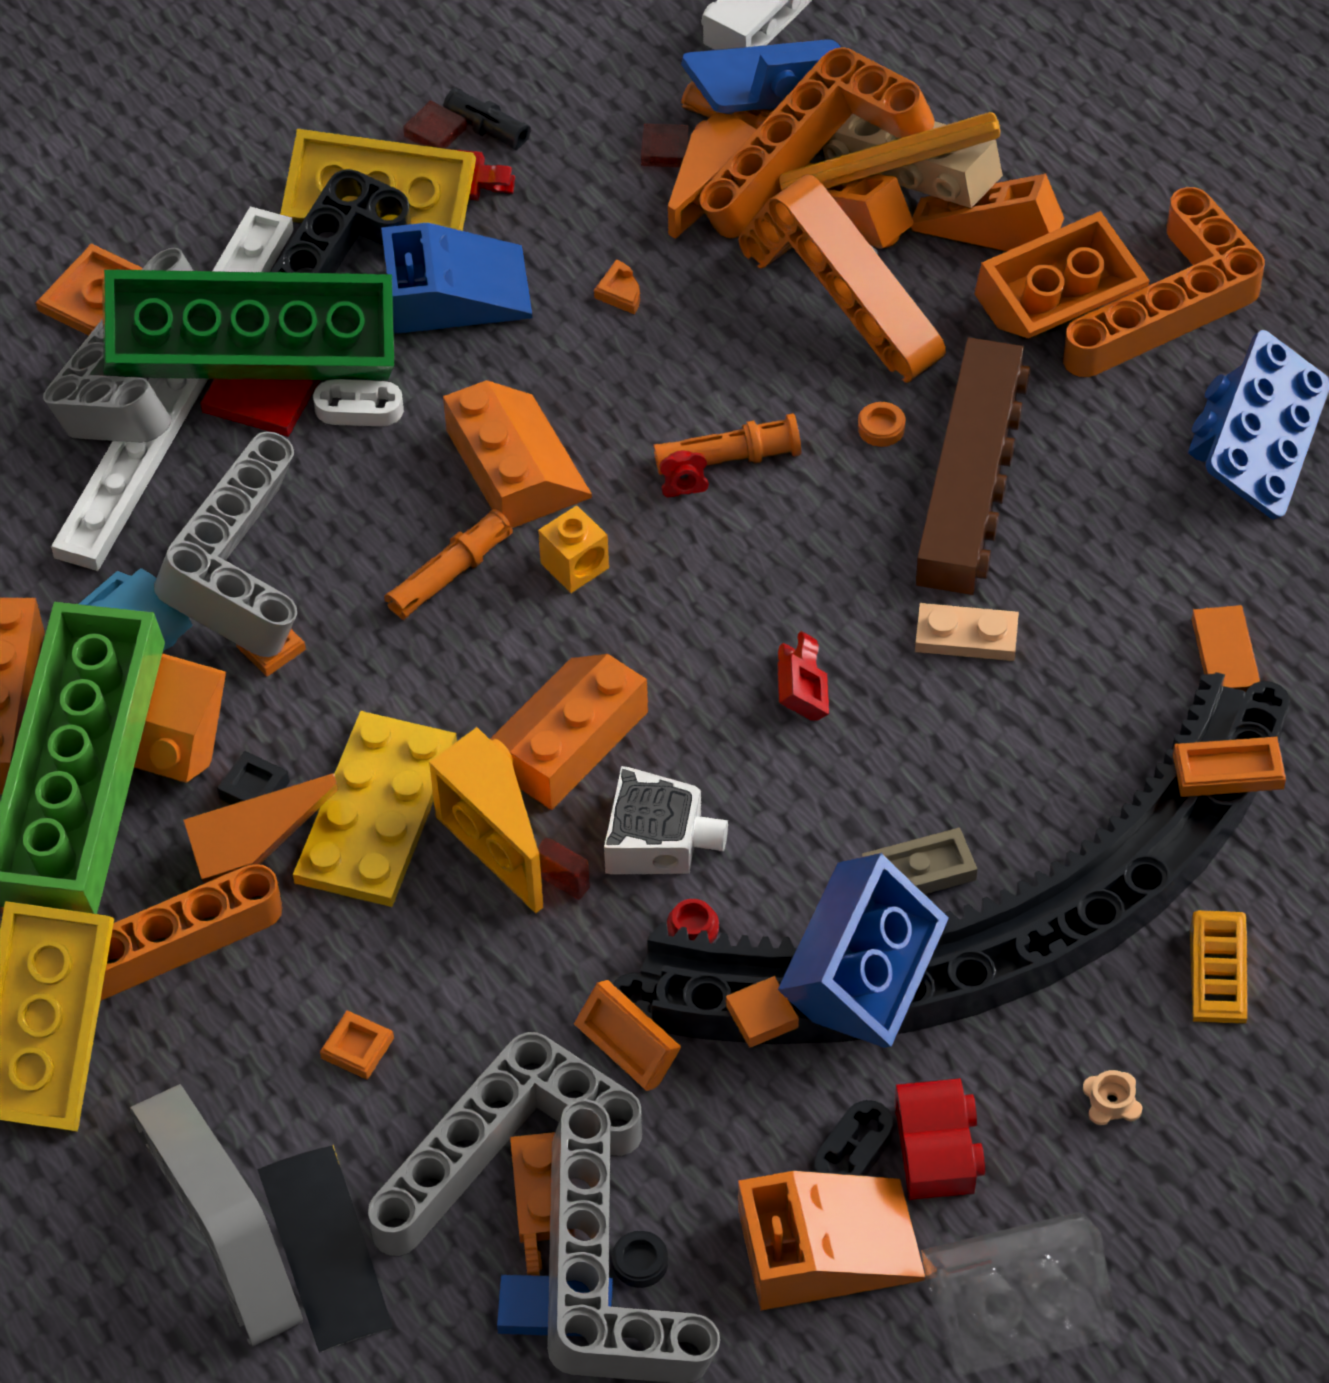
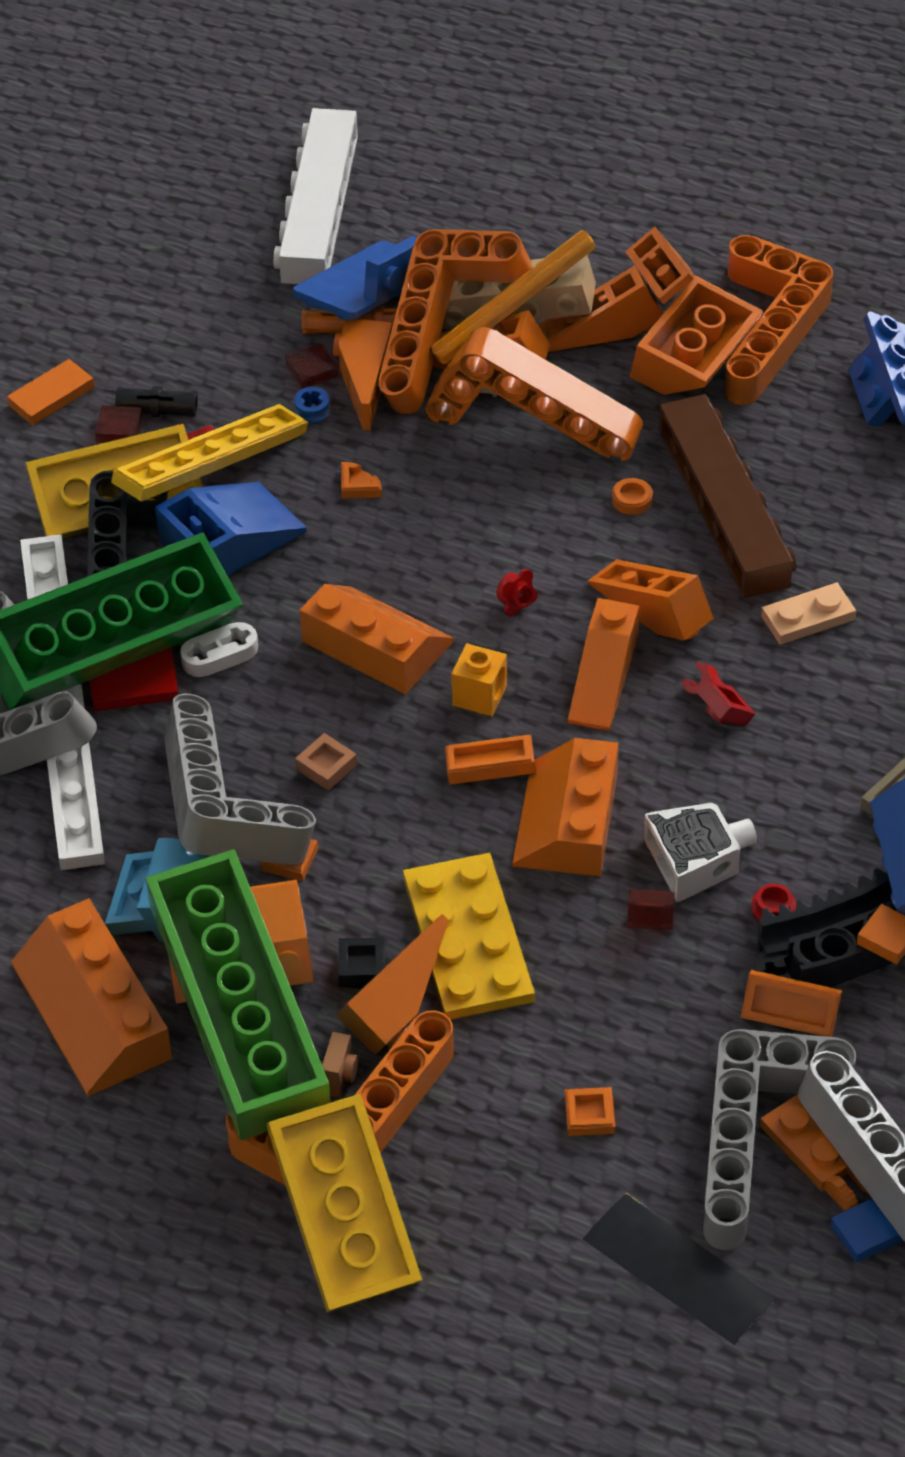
camera: 30 degrees left, 5 degrees down
light grey beam [130,1084,303,1347] -> none
orange pin [384,509,513,620] -> none
light orange slope [429,727,543,913] -> none
orange pin [653,413,801,475] -> none
none -> orange tile [7,359,95,426]
none -> yellow tile [111,404,308,502]
none -> blue bush [294,387,330,424]
none -> nougat plate [295,733,357,791]
none -> nougat plate [322,1032,359,1098]
none -> orange tile [445,735,536,785]
none -> orange slope [568,598,639,731]
none -> orange slope [588,559,714,641]
none -> orange slope [625,227,694,304]

